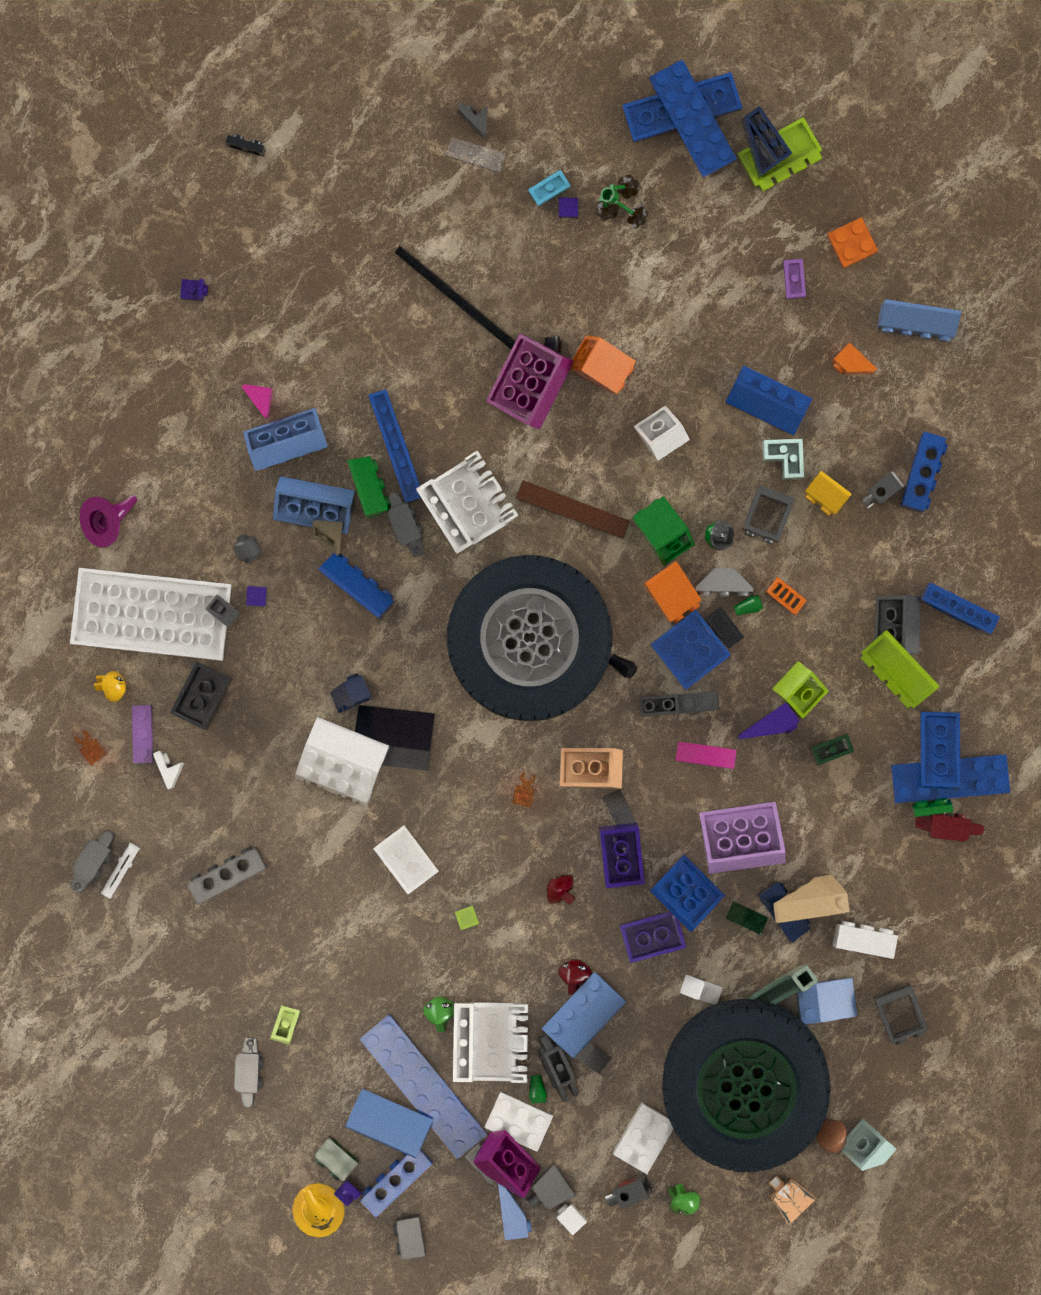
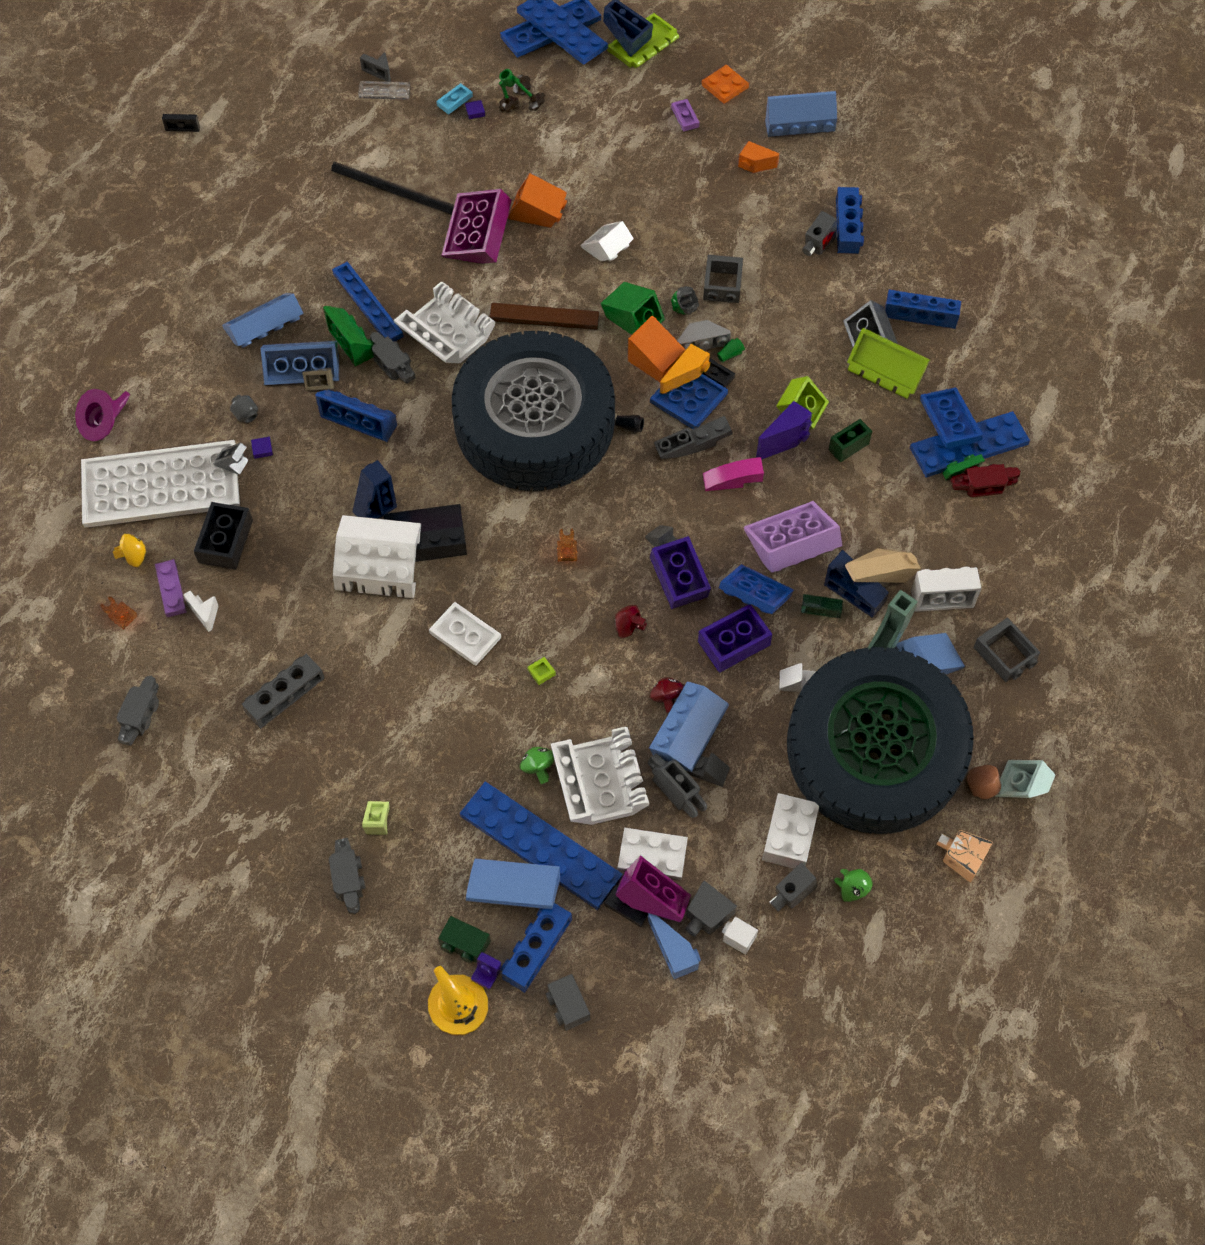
camera: 20 degrees left, 25 degrees down
white pin [100,843,140,899] -> none
dark purple bracket [180,279,208,301] -> none
dark pink slope [241,384,273,419] -> none
green cone [529,1075,548,1104] -> none
light nougat slope [560,748,623,788] -> none
blue slope [725,365,812,436] -> none
light aqua brick [762,439,804,480] -> none
orange slope [765,577,807,616] -> none
yellow slope [804,471,851,516] -> none
none -> light orange slope [660,344,710,394]

